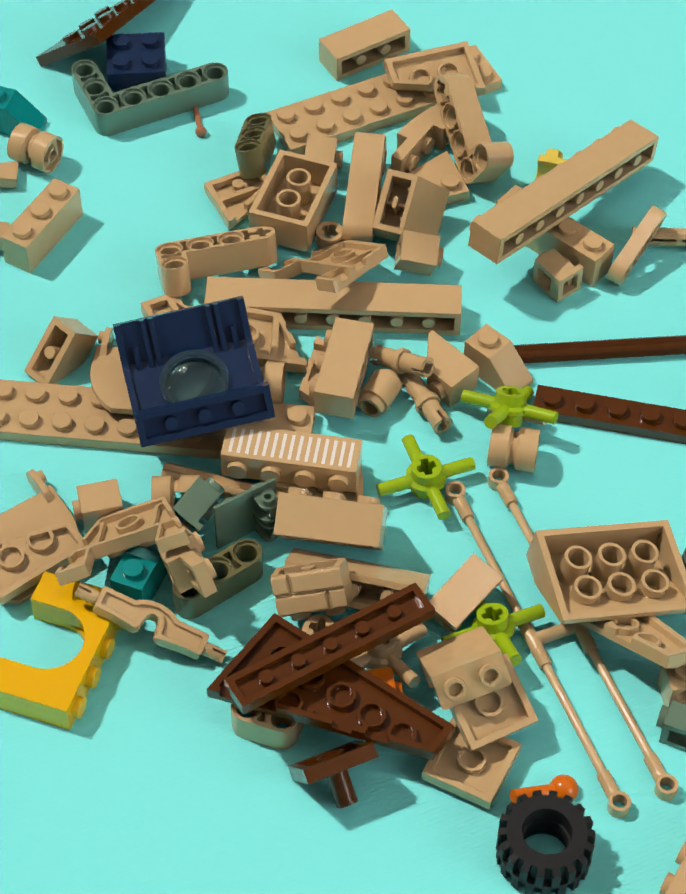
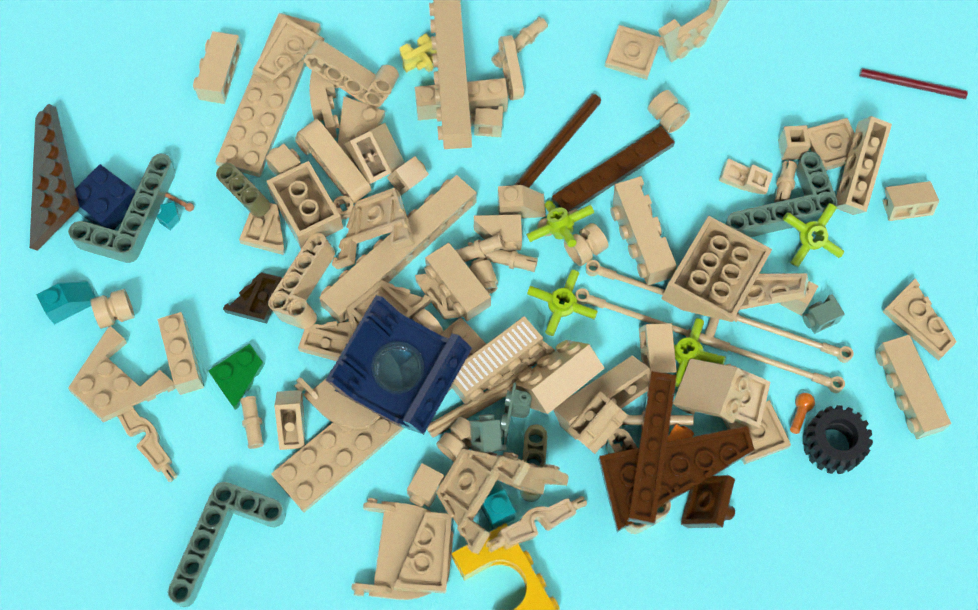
camera: 50 degrees left, 15 degrees up
none -> teal piece [156,201,180,231]
none -> green wing [208,344,264,410]
none -> dark brown wing [223,272,282,324]
none -> tan pin [240,396,264,449]
none -> tan wedge [610,176,677,286]

